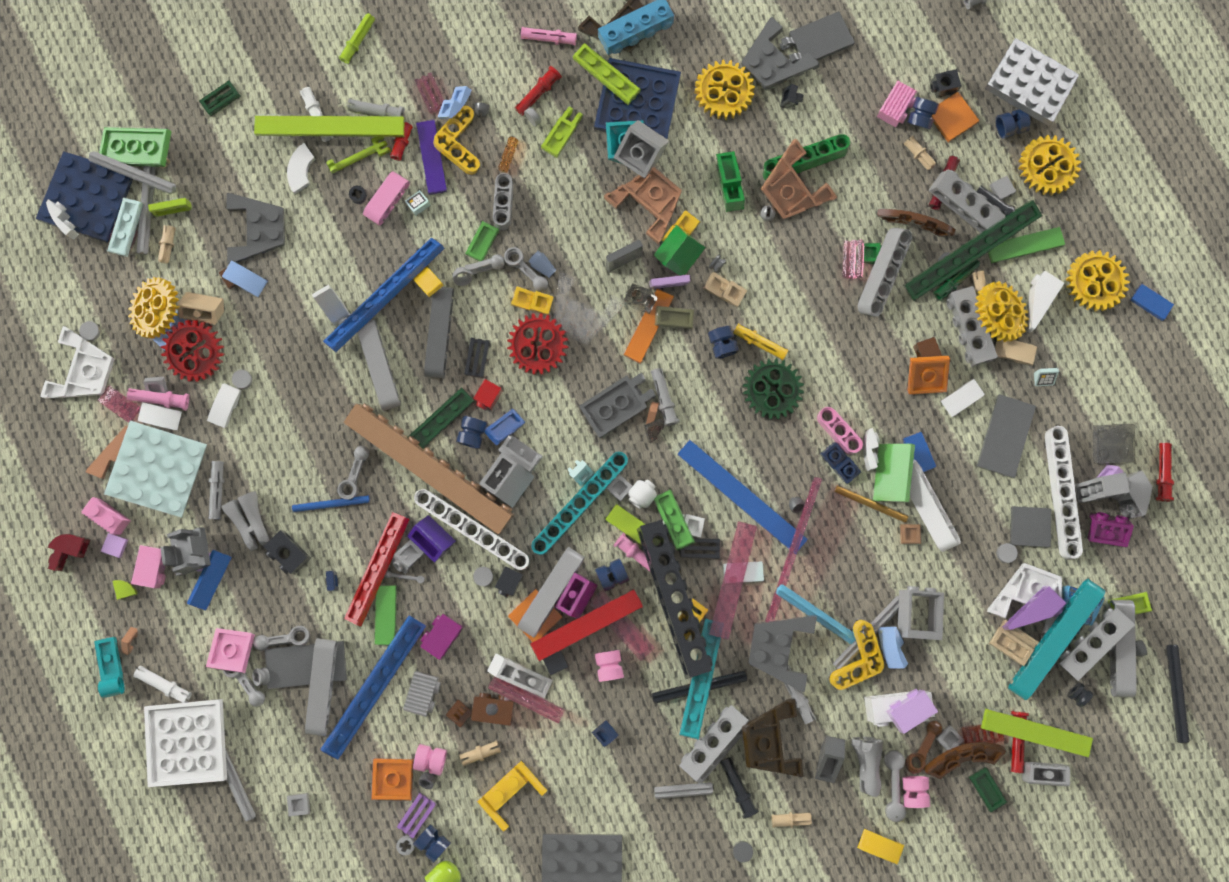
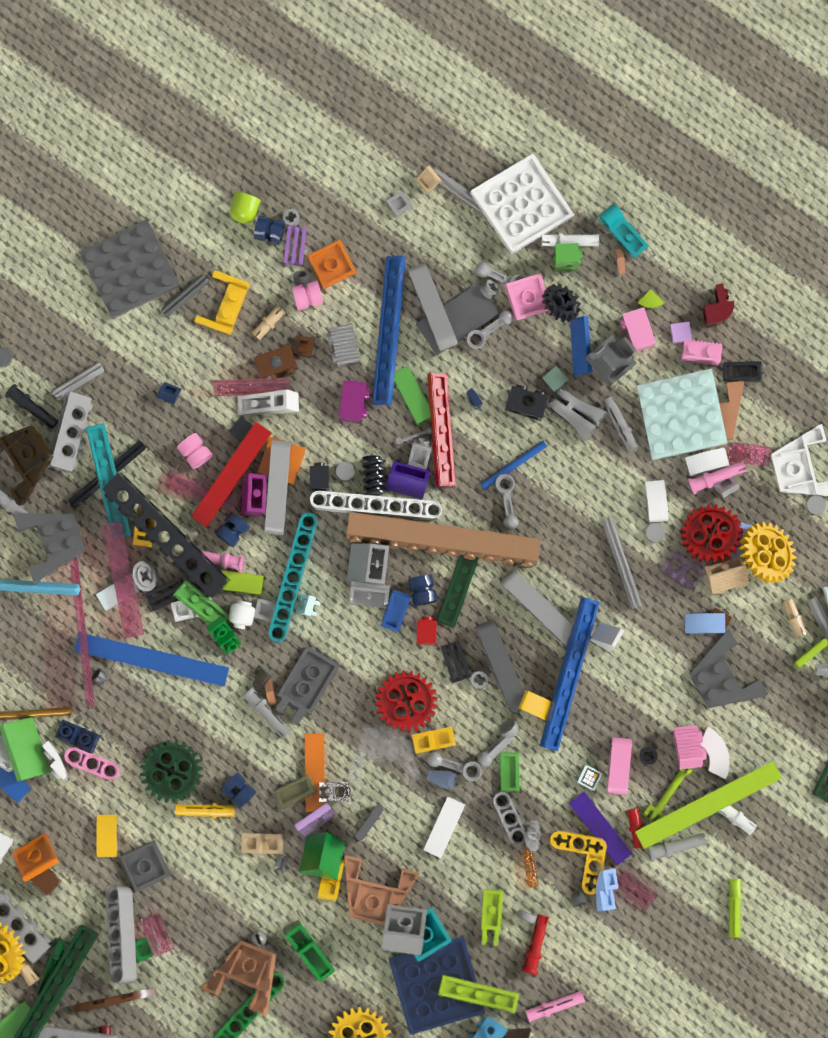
camera: 150 degrees right, 0 degrees up
none -> yellow slope [97,814,117,857]
none -> dark grey tile [119,840,171,893]
none -> light grey gear [130,561,157,592]
none -> dark grey axle [161,274,209,317]
none -> green slope [206,616,242,655]
none -> black piece [362,455,387,496]
none -> tan tile [416,166,441,193]
none -> white tile [424,797,465,858]
none -> light grey bush [471,671,488,689]
none -> light grey gear [526,820,540,851]
none -> black gear [542,283,581,323]
none -> sand green tile [542,366,569,393]
none -> bright green brick [553,243,582,271]
none -> light grey axle [602,517,642,609]
none -> clear purple brick [659,551,706,593]
none -> bright pink brick [673,725,706,770]
none -> black slope [723,361,763,382]

